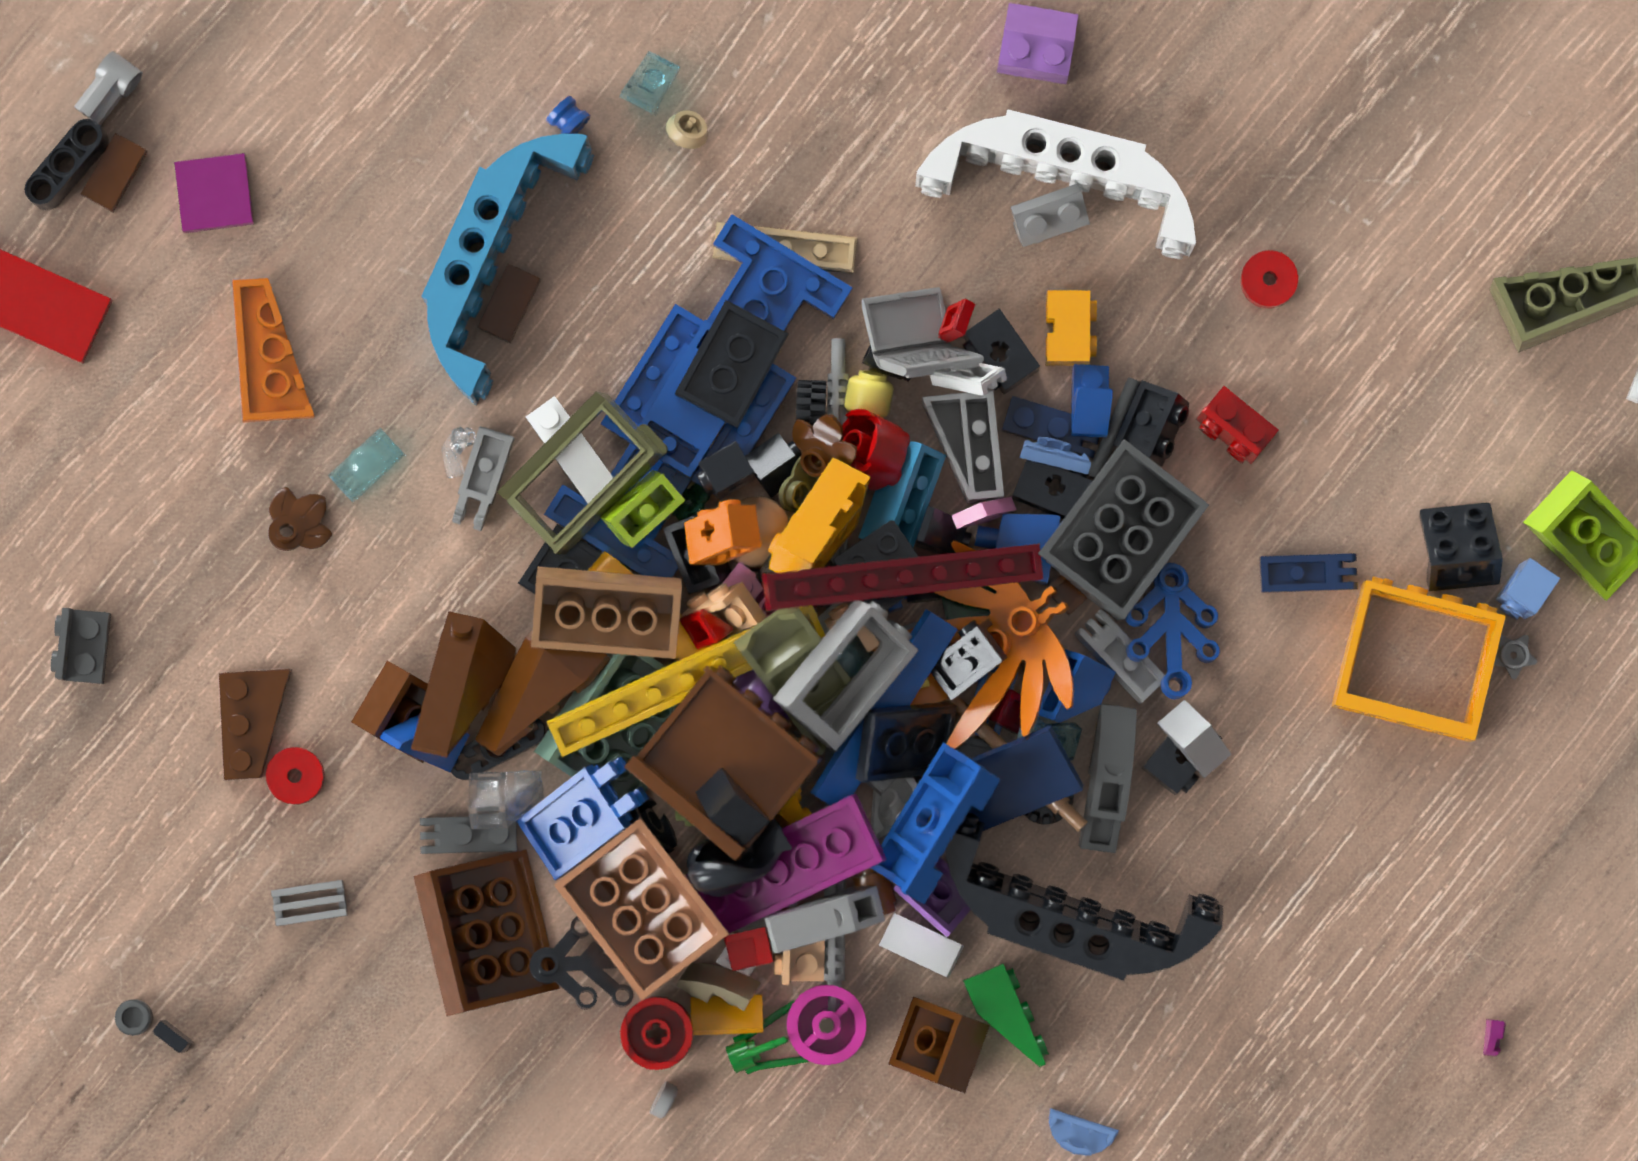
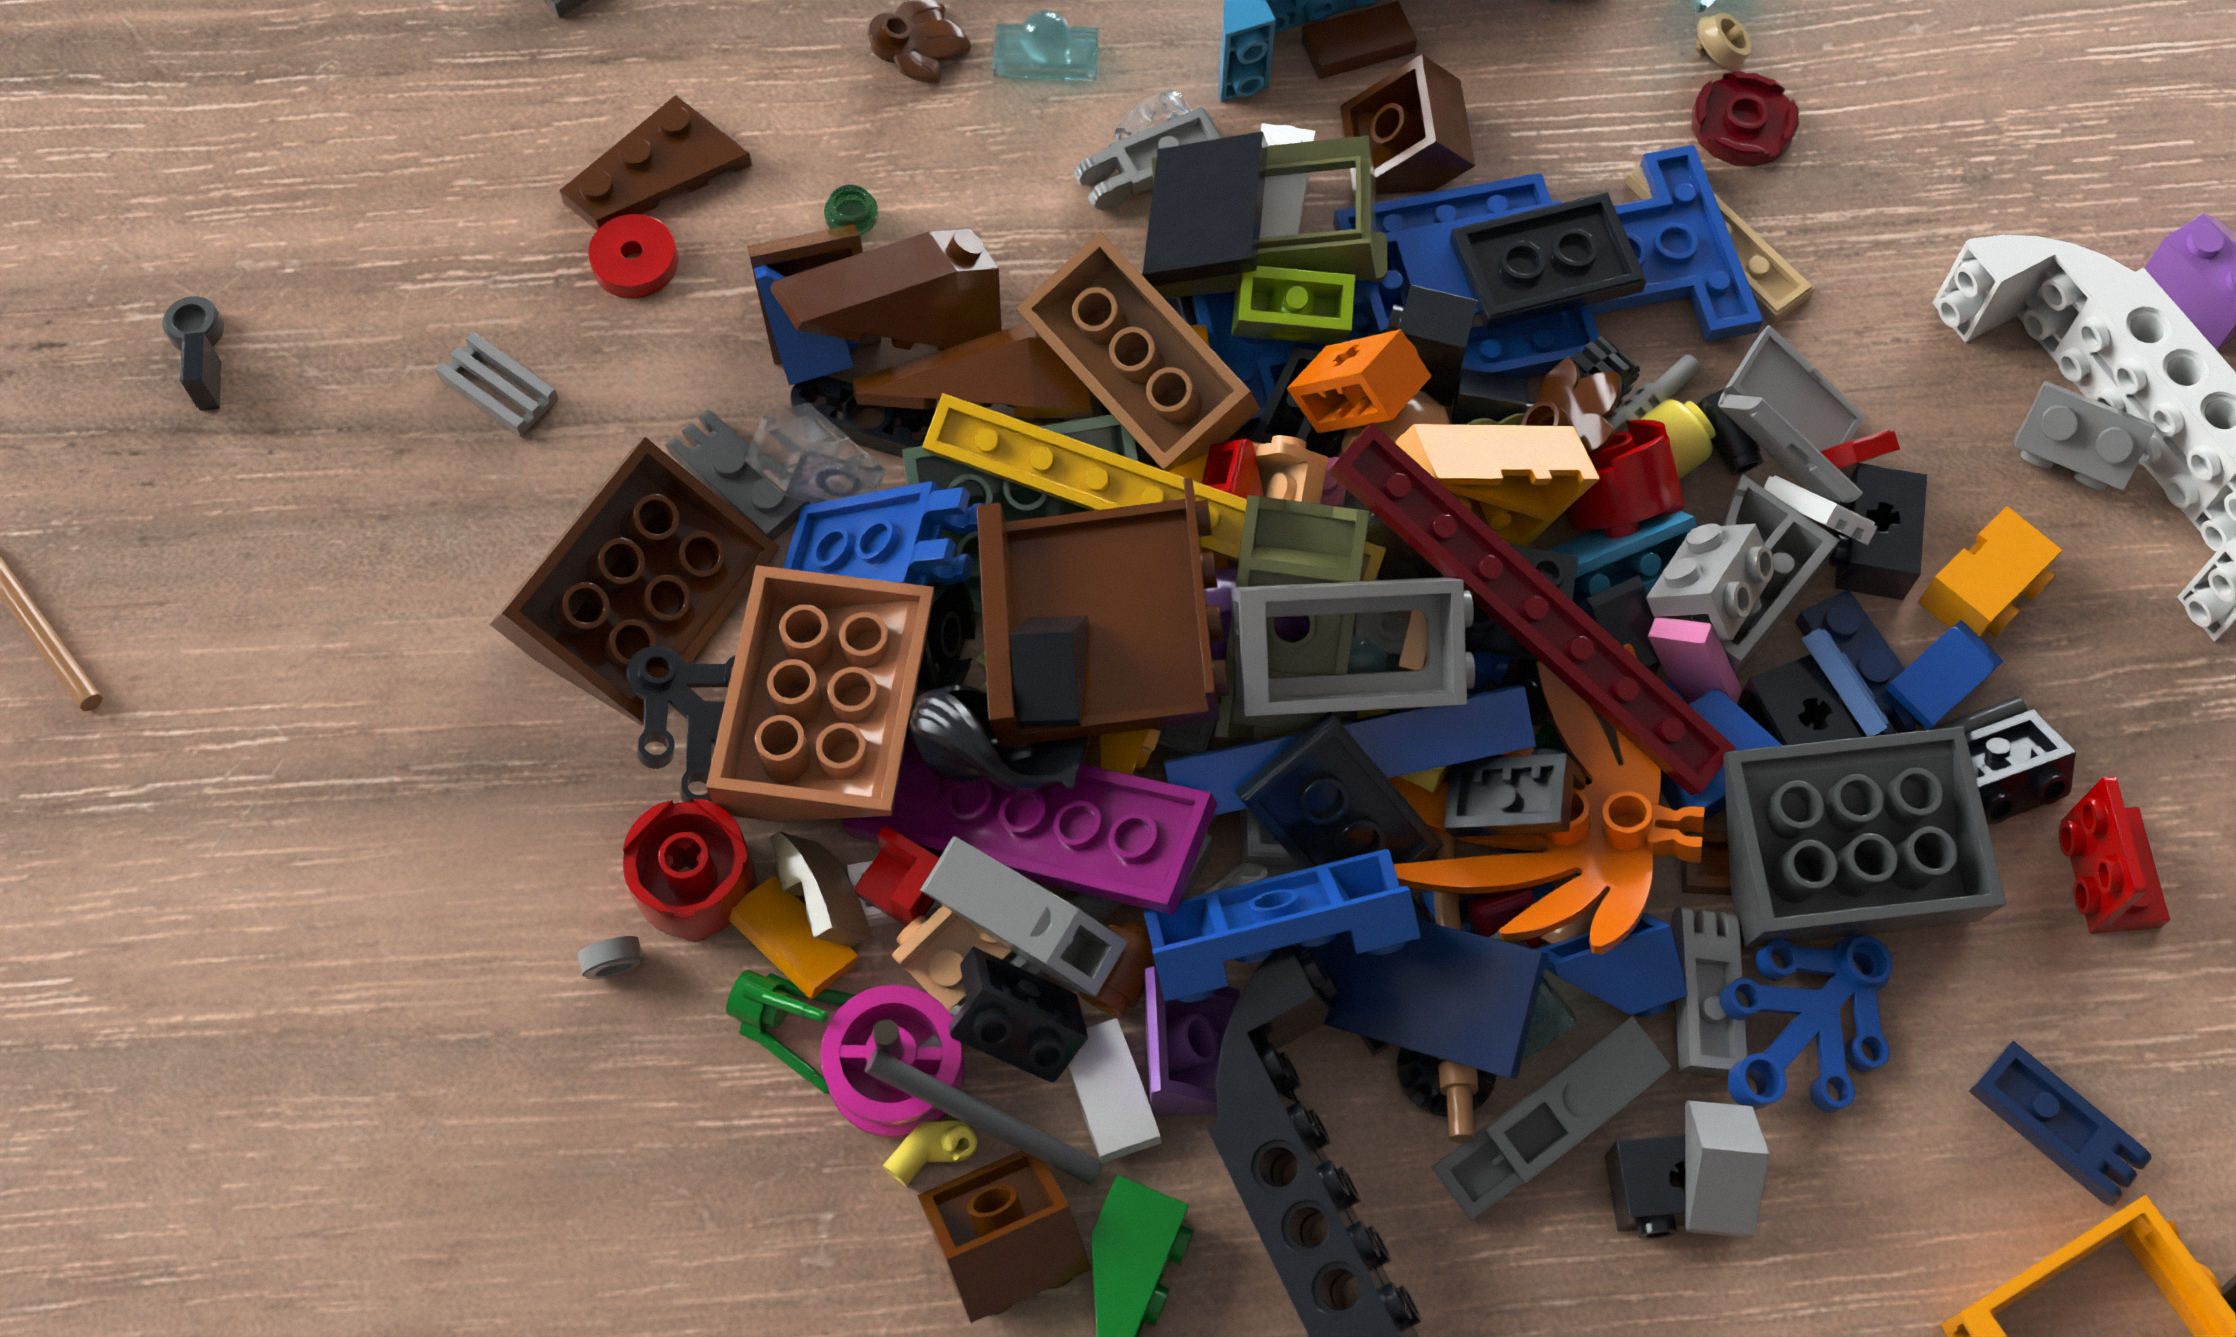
camera: 40 degrees right, 20 degrees down
none -> clear green plate [824,185,878,236]
none -> dark grey bar [864,1049,1101,1184]
none -> light yellow arm [882,1120,978,1187]
none -> black bracket [949,946,1089,1082]
none -> black tile [1142,131,1268,286]
none -> reddish brown slope [1340,54,1475,195]
none -> light grey bracket [1646,523,1774,641]
none -> dark red tile [1692,71,1799,167]

